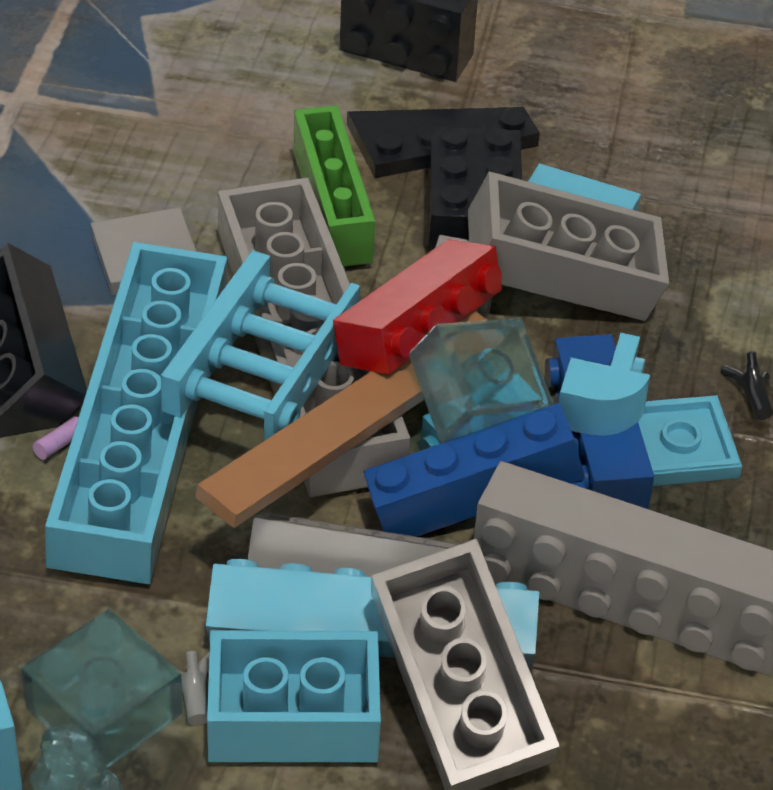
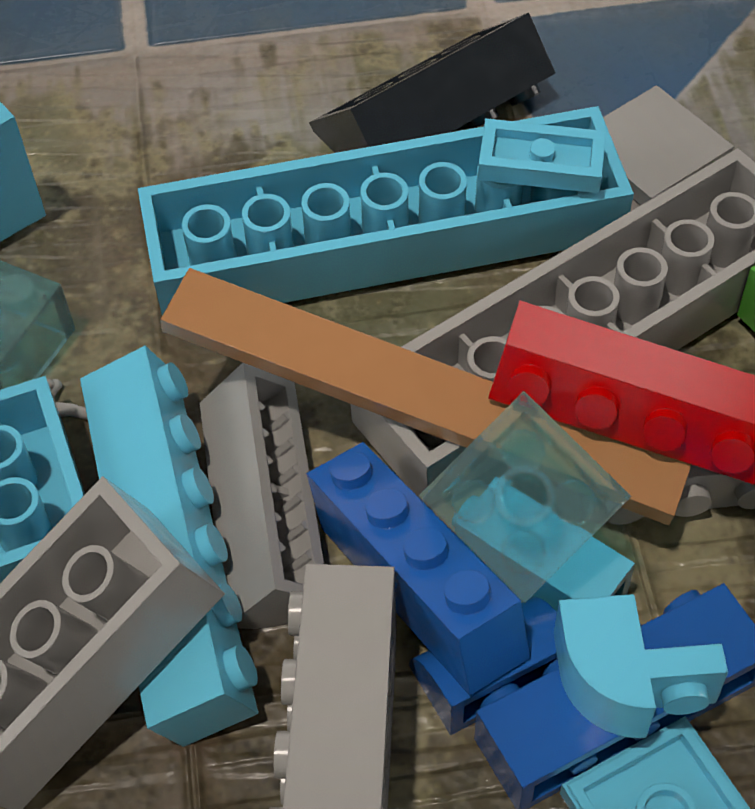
camera: 75 degrees right, 10 degrees up
medium azure fence [161,250,360,441] -> none
none -> medium azure plate [477,118,606,193]

